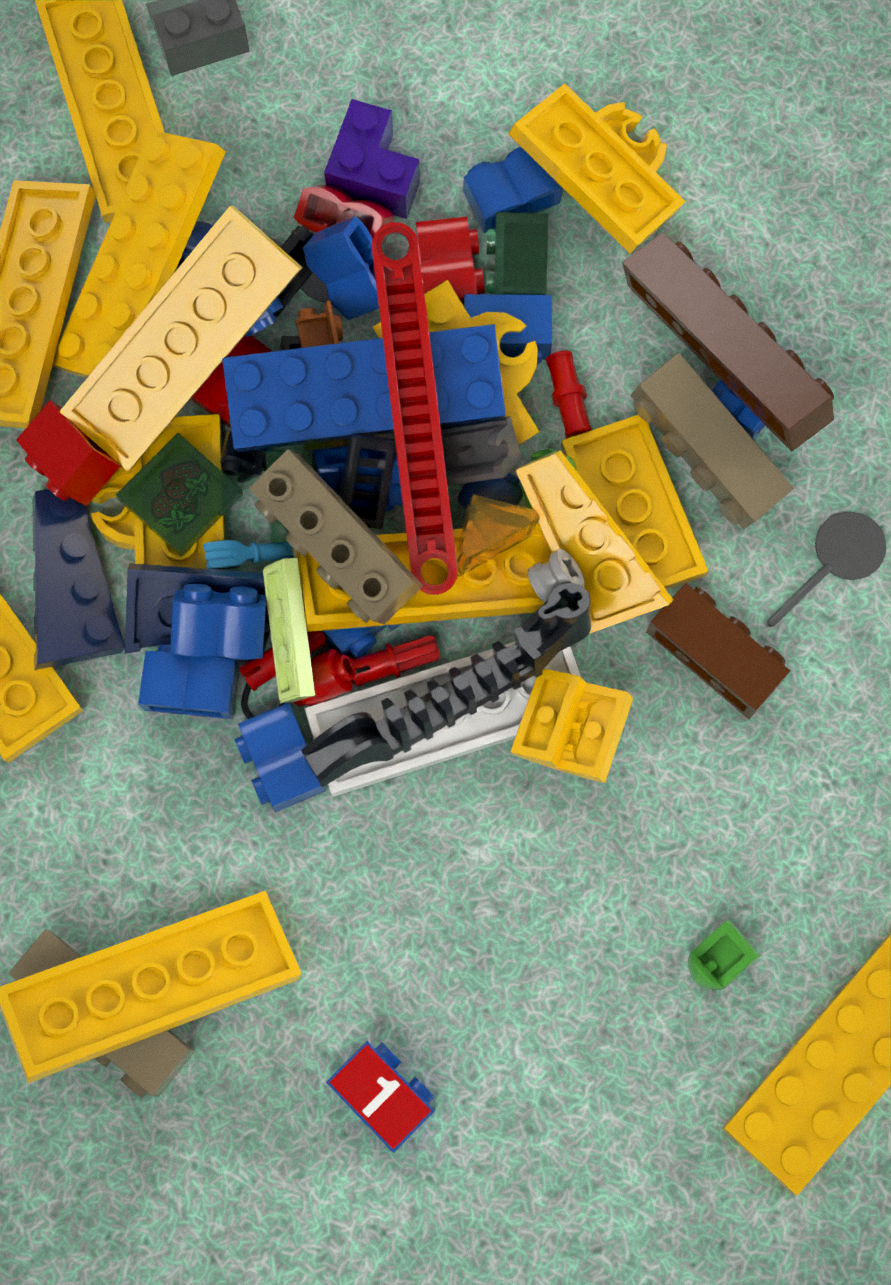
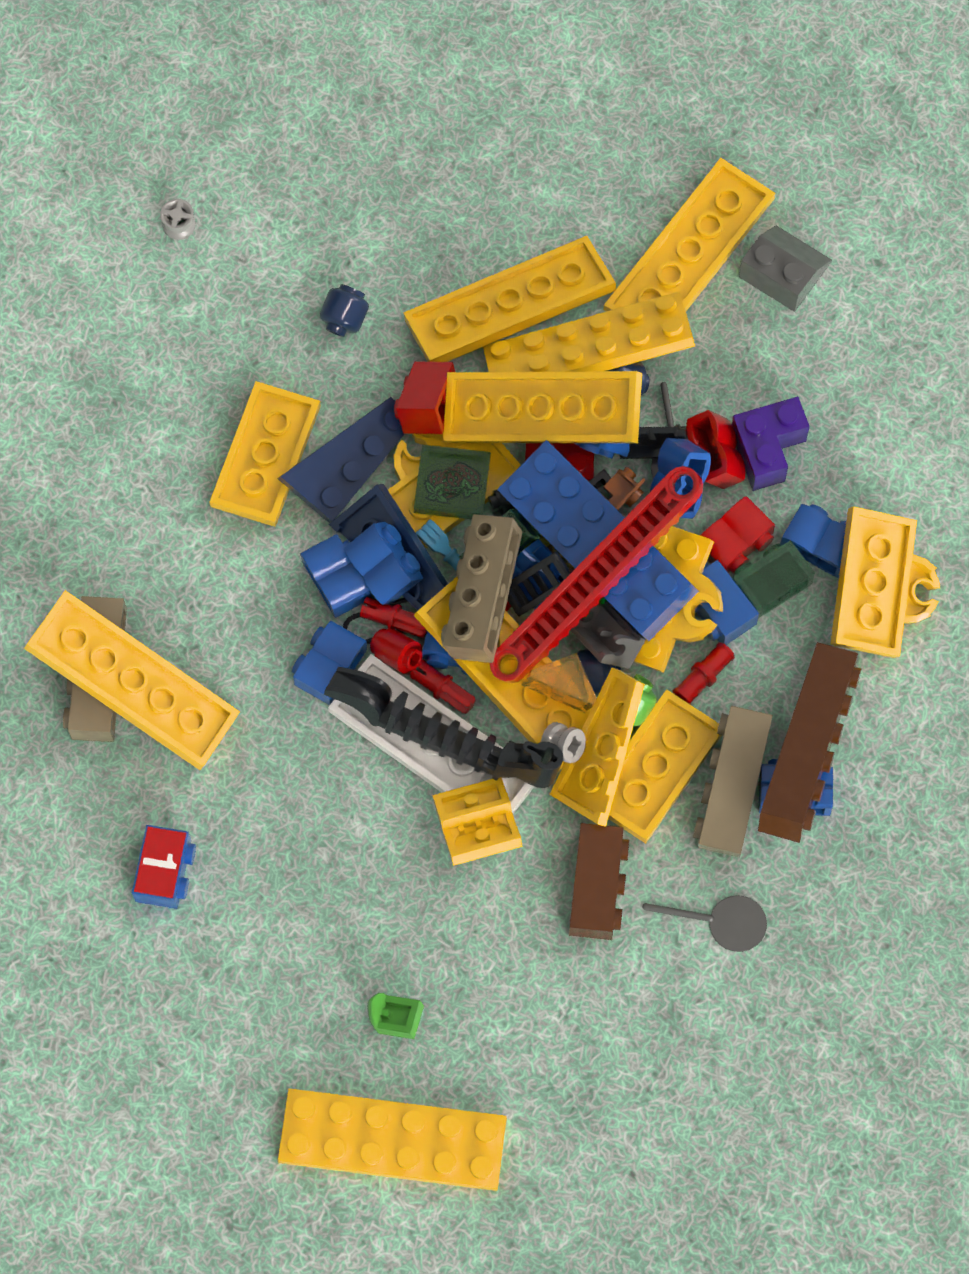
camera: 55 degrees right, 5 degrees down
yellowish green tile [263,558,315,703] -> none

